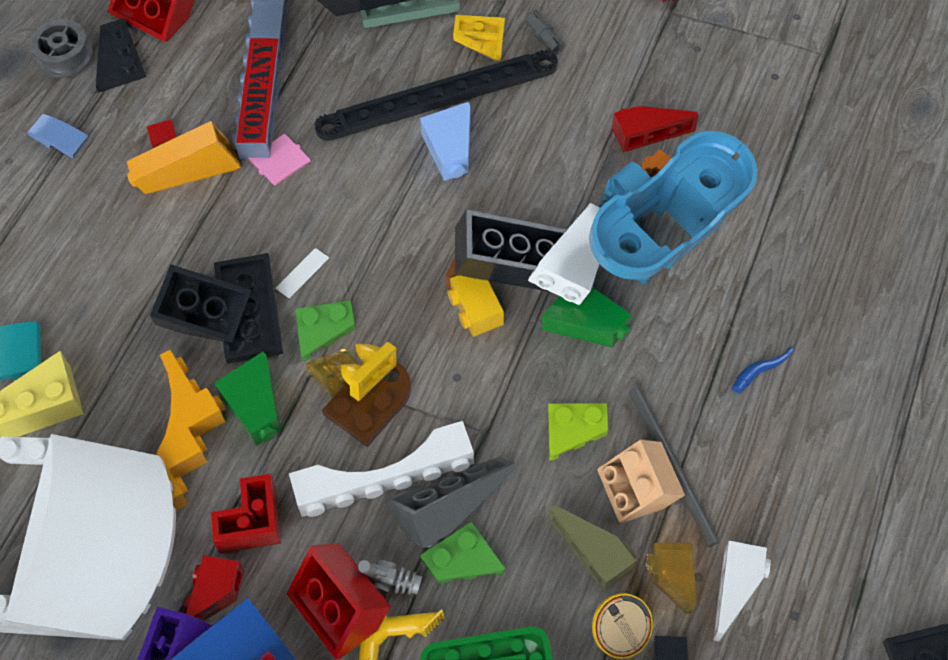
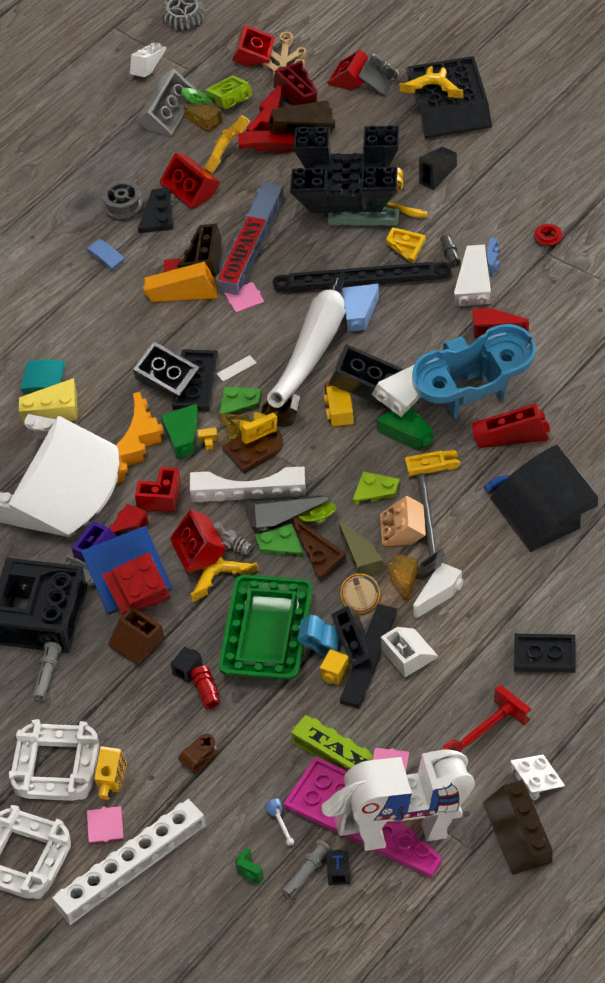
camera: 20 degrees right, 10 degrees down
none -> dark brown wedge [177,223,222,277]
none -> yellow tile [198,427,218,450]
none -> dark brown brick [261,394,300,427]
none -> white animal [267,271,347,408]
none -> reddish brown wing [293,518,346,581]
none -> lime dish [299,502,336,523]
none -> yellow hinge [405,450,461,476]
none -> dark grey tile [415,548,445,579]
none -> white slope [454,244,491,307]
none -> red slope [471,403,551,448]
none -> medium blue slope [487,237,501,277]
none -> black slope [490,444,598,552]

